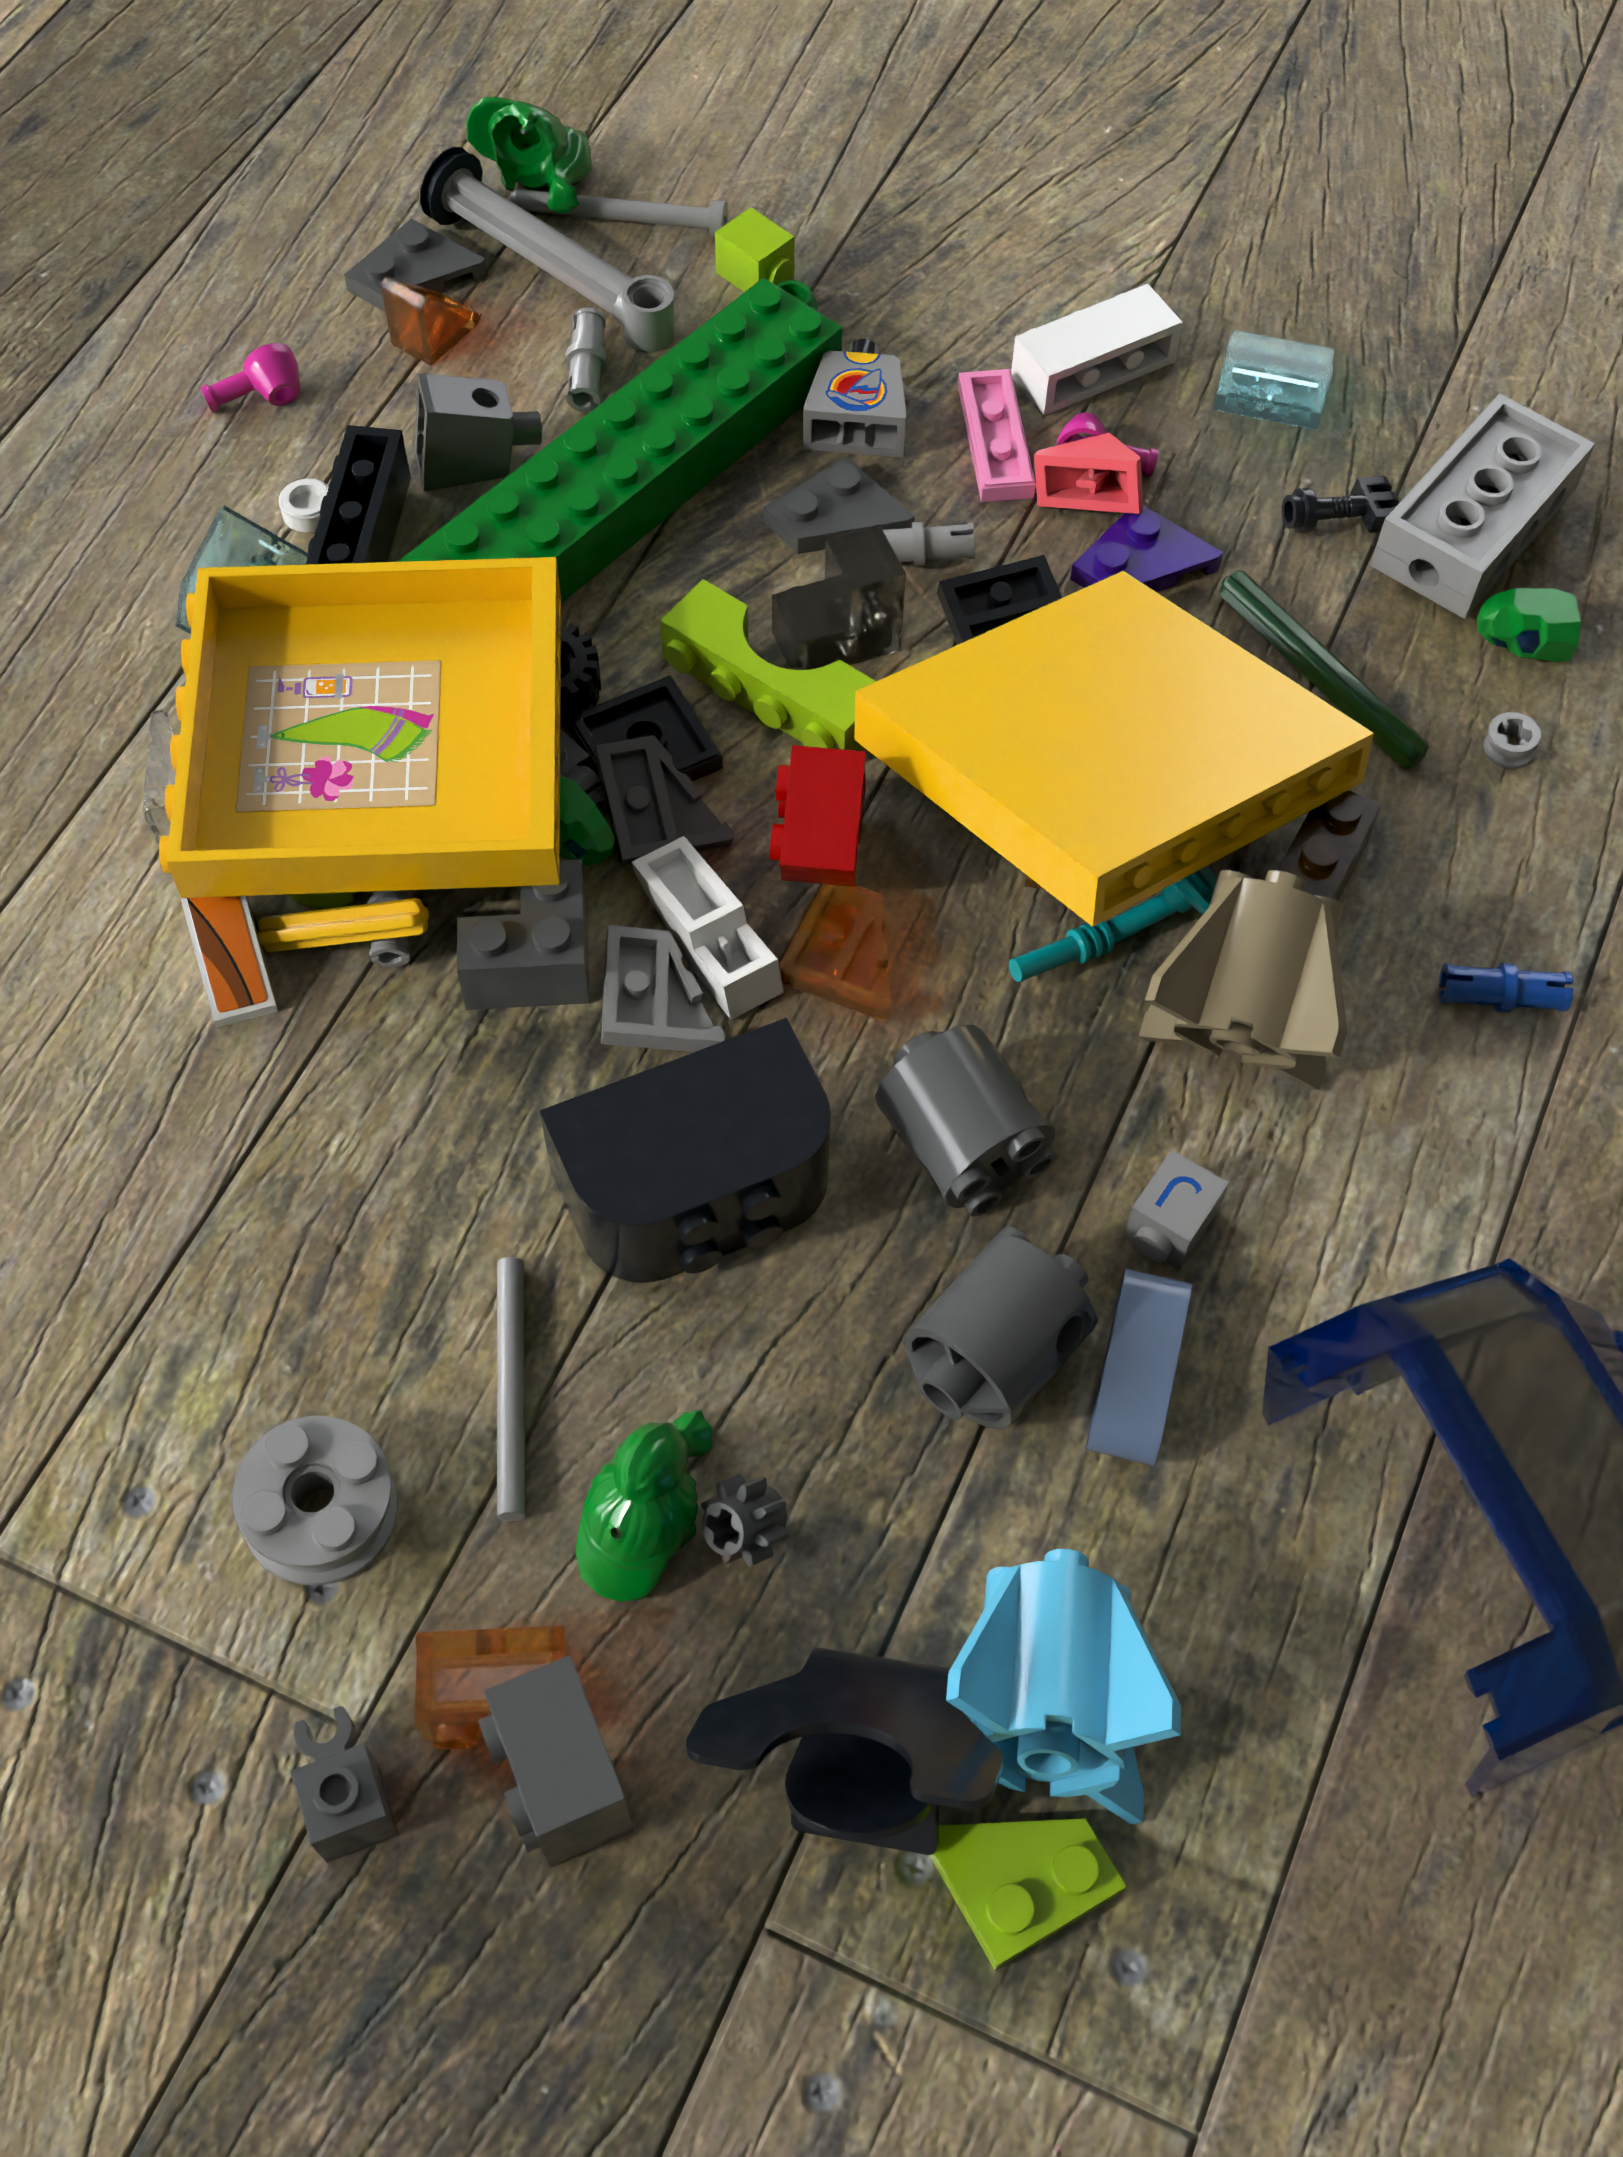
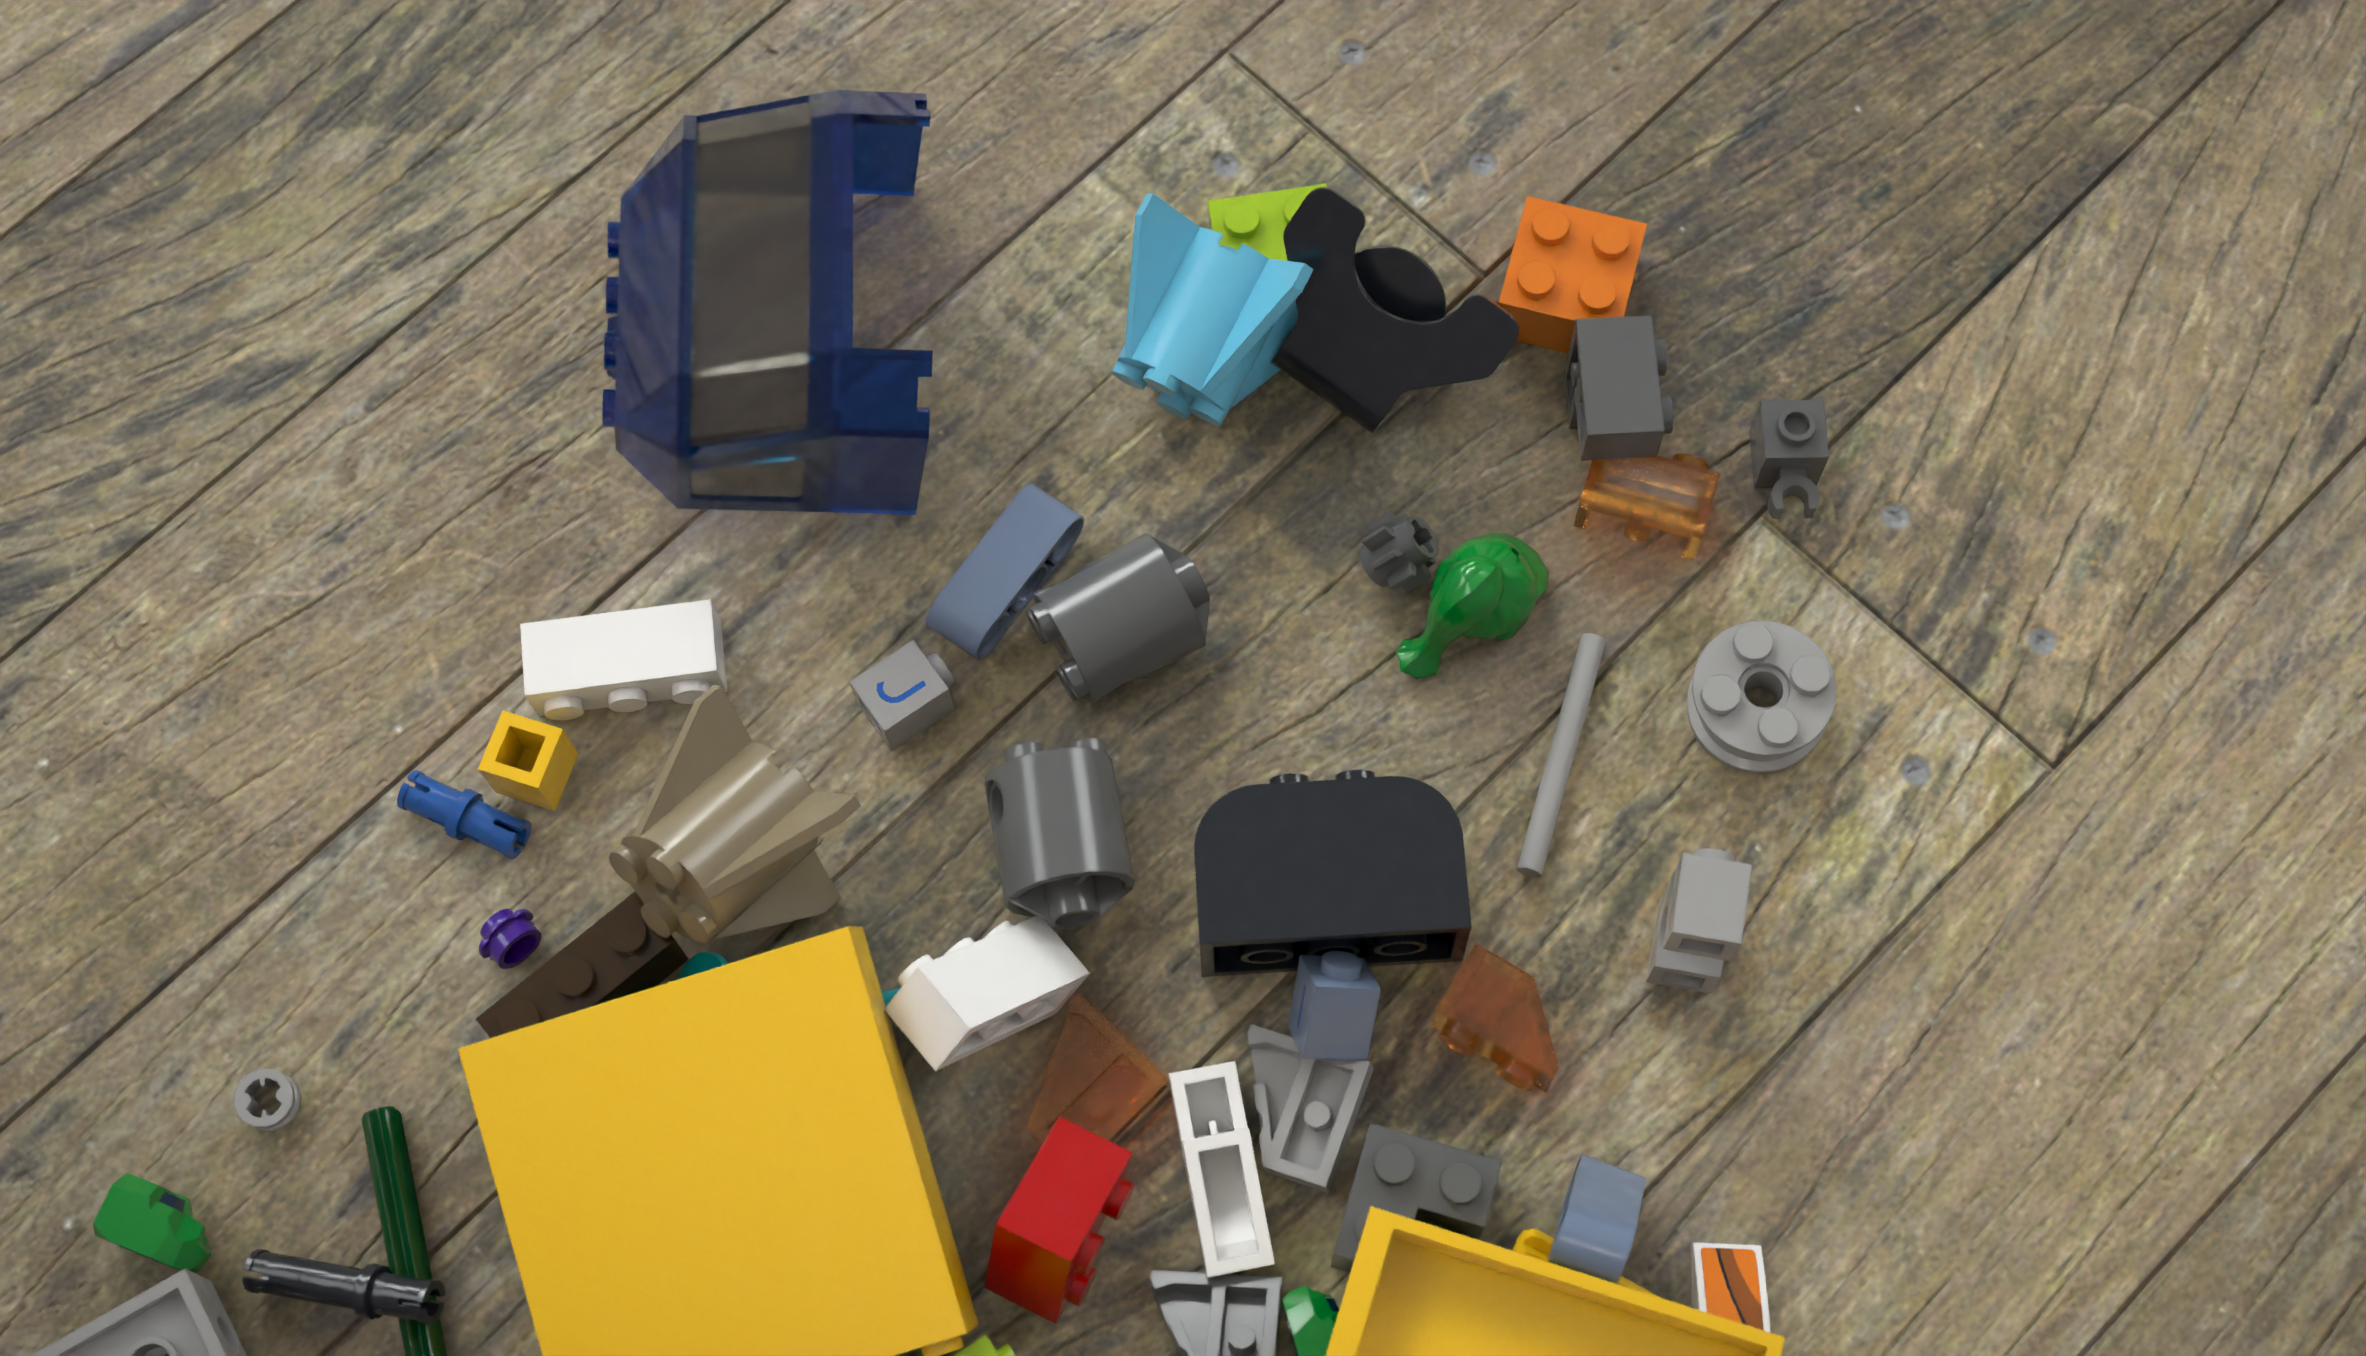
camera: 155 degrees left, 10 degrees up
none -> black pin [243,1249,445,1325]
none -> yellow brick [478,710,579,811]
none -> dark purple plate [479,909,542,969]
none -> white brick [520,599,727,720]
none -> white brick [884,916,1090,1071]
none -> sand blue brick [1287,951,1381,1060]
none -> clear orange slope [1432,943,1559,1093]
none -> orange brick [1498,196,1647,353]
none -> sand blue beam [1548,1154,1646,1284]
none -> light grey arch [1646,848,1752,994]

